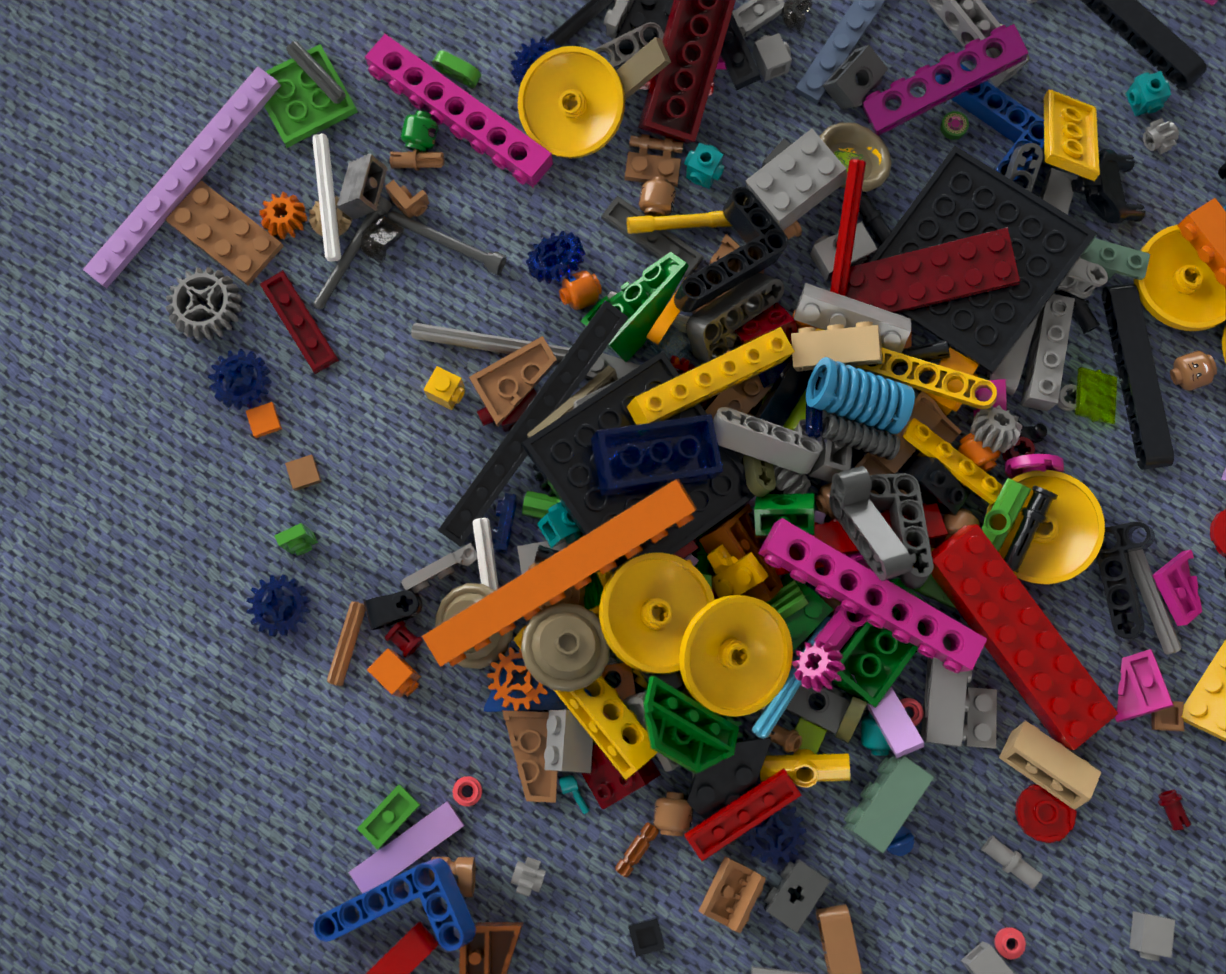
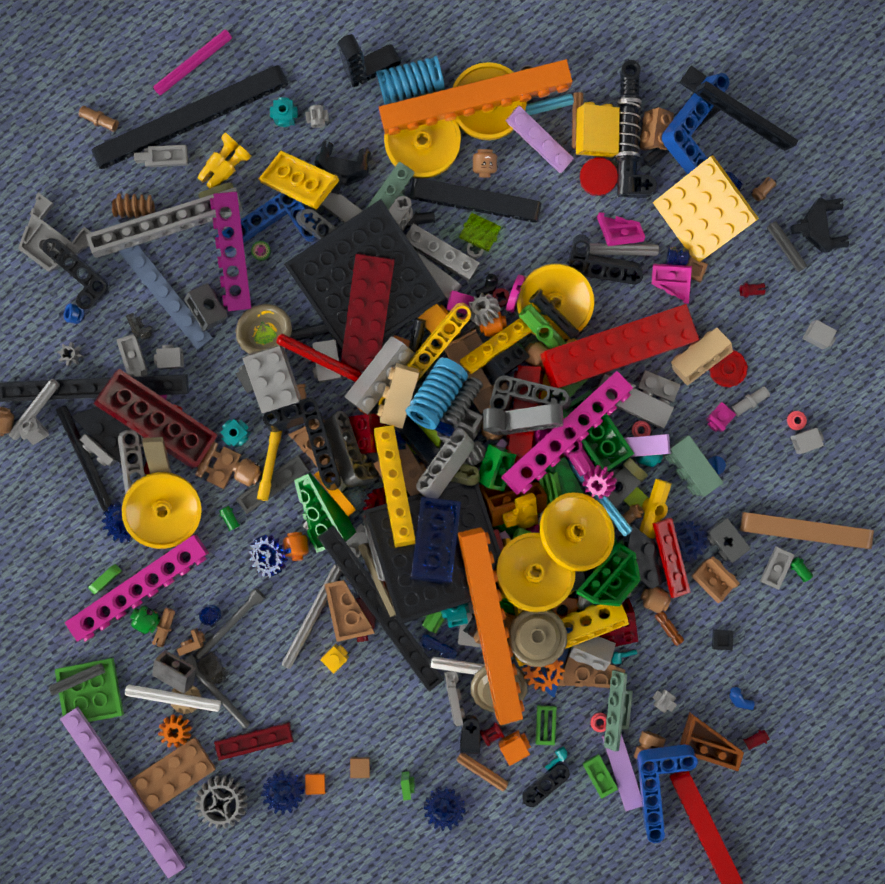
camera: 75 degrees left, 10 degrees up
none -> yellow piece [197,133,252,189]
none -> clear blue wheel [199,605,221,626]
none -> green pin [219,506,240,531]
none -> black beam [522,763,570,807]
none -> bright green tile [535,705,557,745]
none -> teal hand [545,746,567,770]
none -> sand green bracket [604,670,633,751]
none -> clear blue wheel [666,246,689,266]
none -> dark pink bracket [706,402,736,432]

